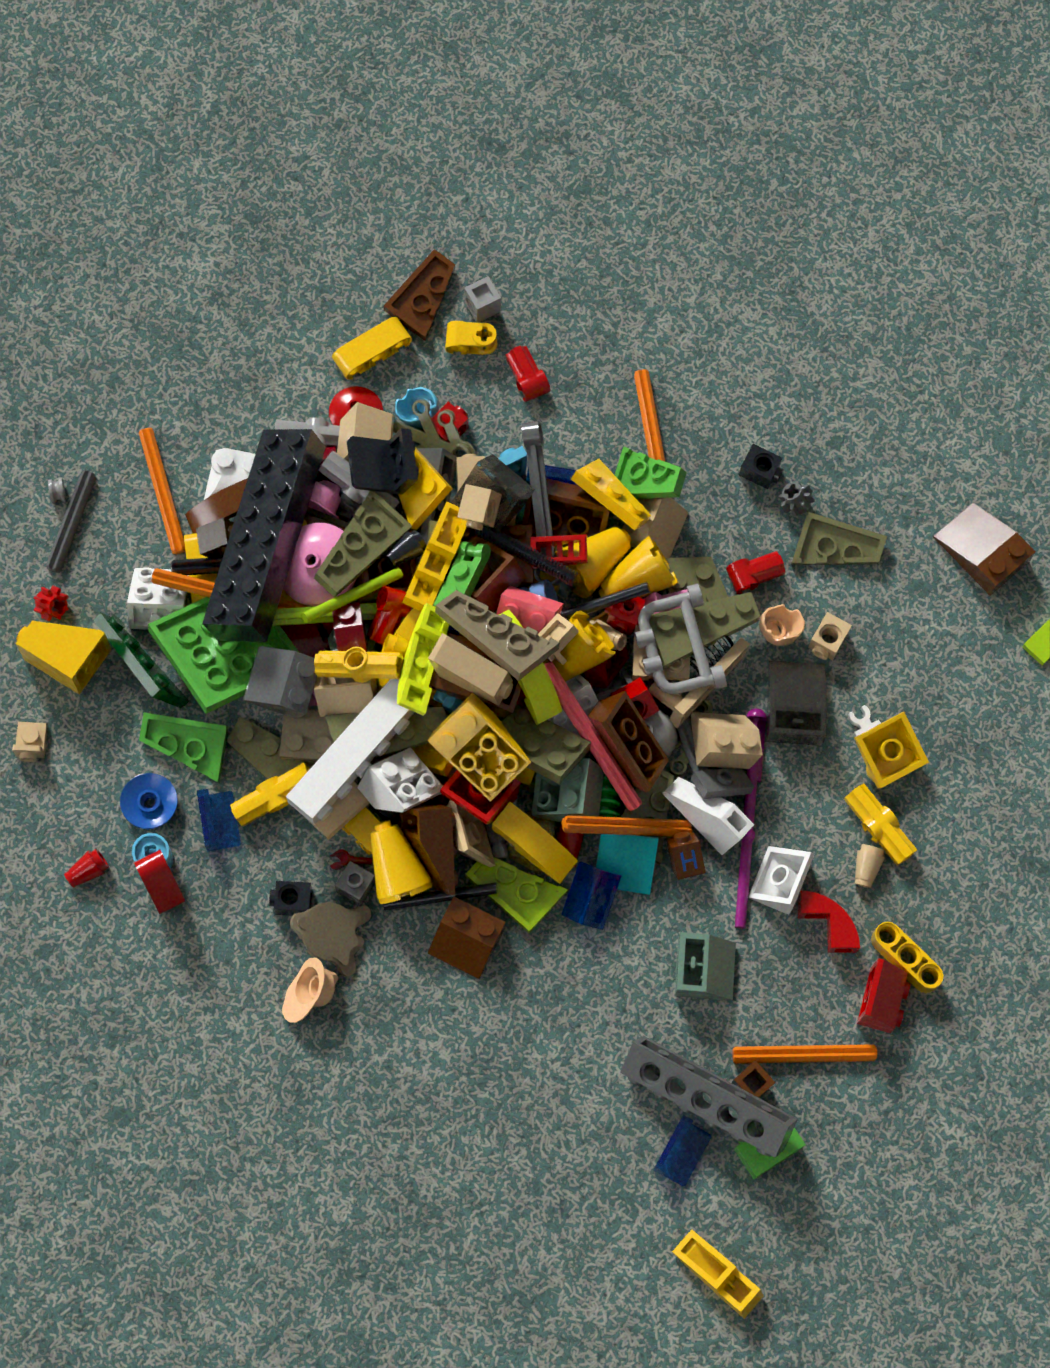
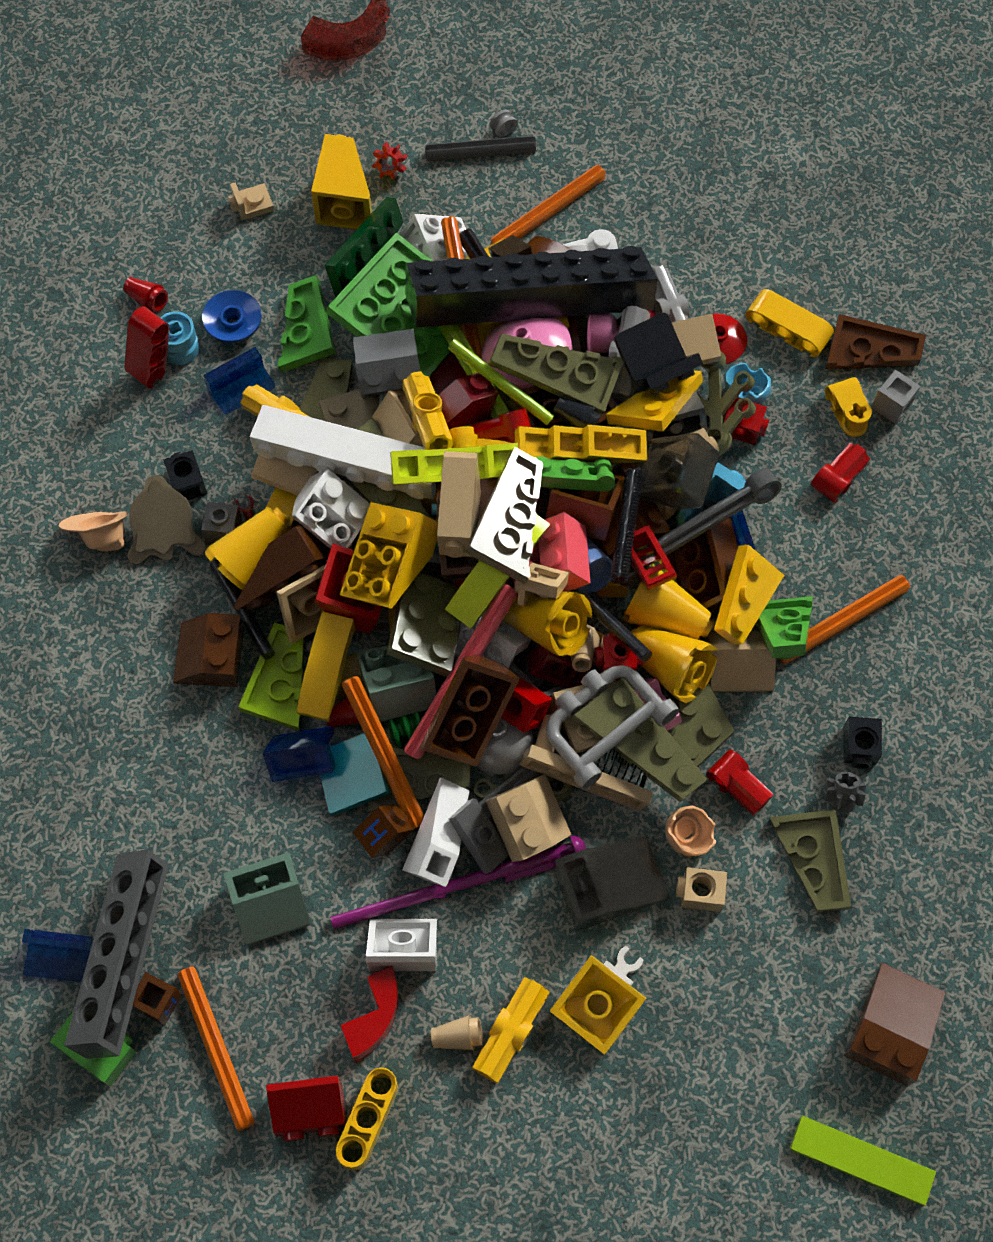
camera: 70 degrees right, 5 degrees down
tan brick [457,484,502,530] -> none

